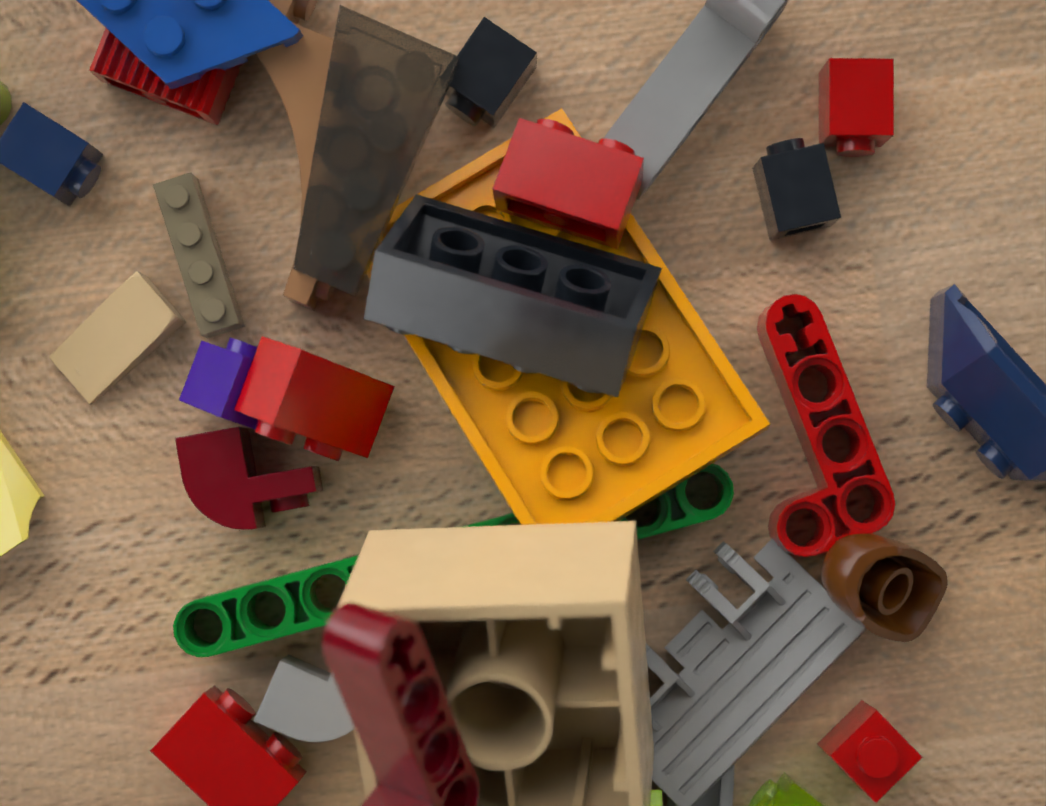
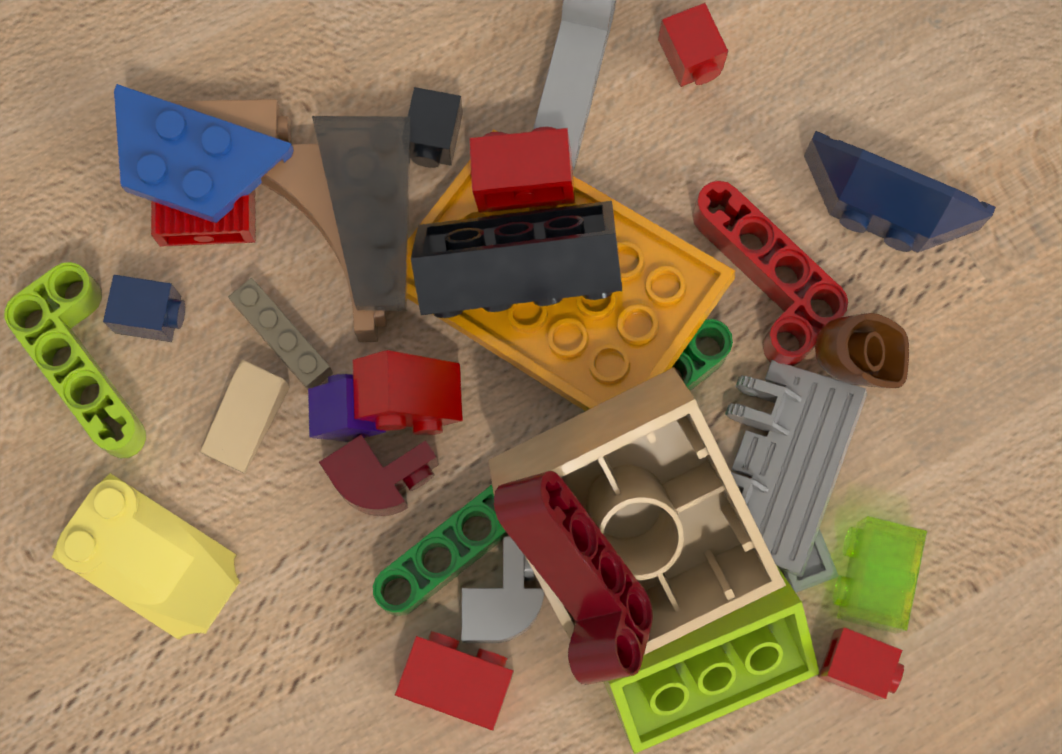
camera: 25 degrees left, 10 degrees down
black brick [753,138,841,241] -> none
red brick [817,700,923,803] -> none

